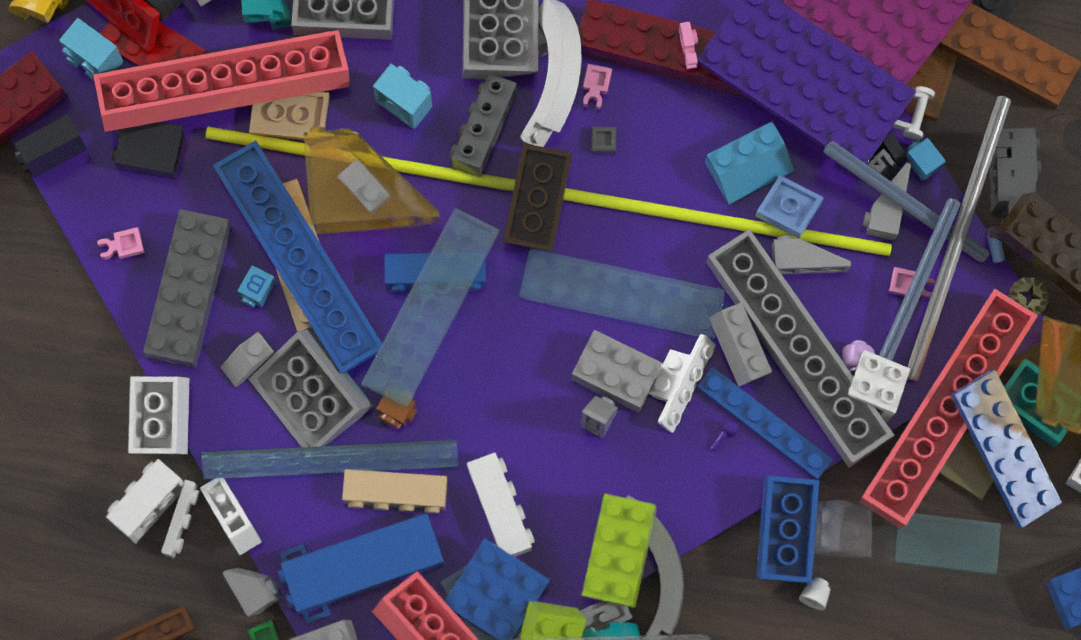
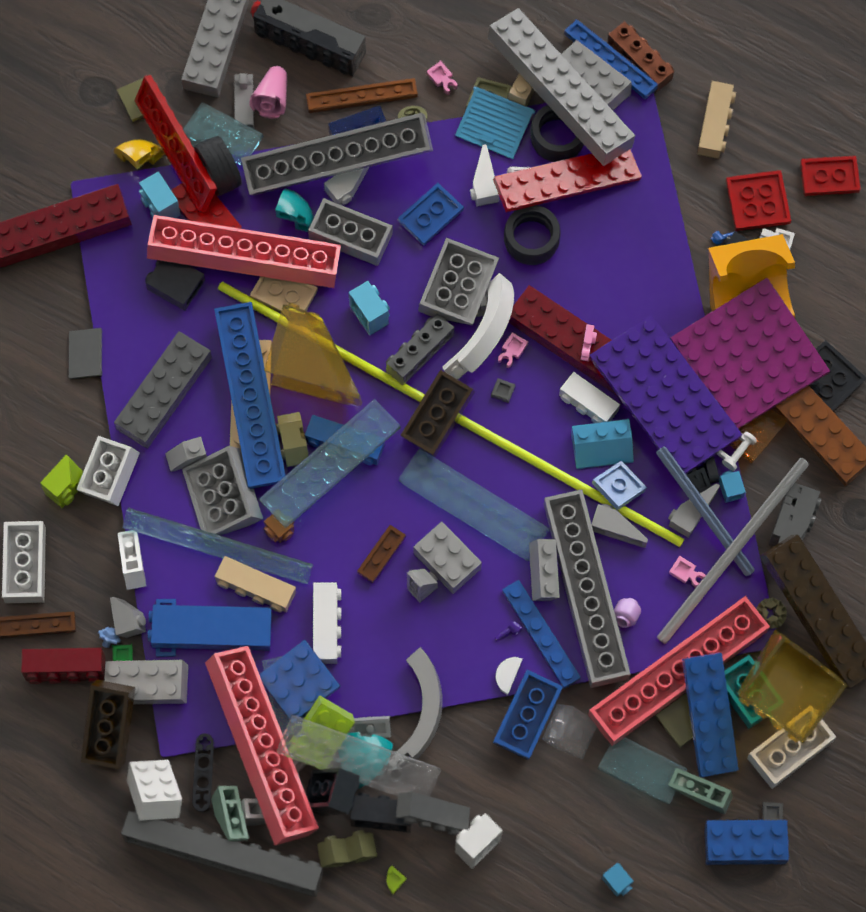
camera: 20 degrees right, 5 degrees down
black brick [14,115,87,178] -> none
bright pink plate [97,227,145,259] -> none
white brick [106,459,184,544] -> none
white plate [161,480,200,559] -> none
dark azure brick [237,265,276,308] -> none
light grey slope [338,159,391,215] -> none
lime brick [582,494,657,608] -> none
white bracket [649,334,715,433] -> none
white hat [799,577,830,610] -> none
white bracket [848,350,910,422] -> none
sand blue axle [879,198,960,361] -> none
medium blue arm [986,226,1005,263] -> none
none -> white brick [2,521,46,603]
none -> lime slope [40,455,83,508]
none -> dark grey piece [68,328,102,379]
none -> medium blue plant [98,627,121,648]
none -> olive brick [276,412,310,467]
none -> reddish brown plate [357,525,406,583]
none -> white tile [495,657,523,695]
none -> white brick [559,372,620,423]
none -> sand green slope [668,768,733,815]

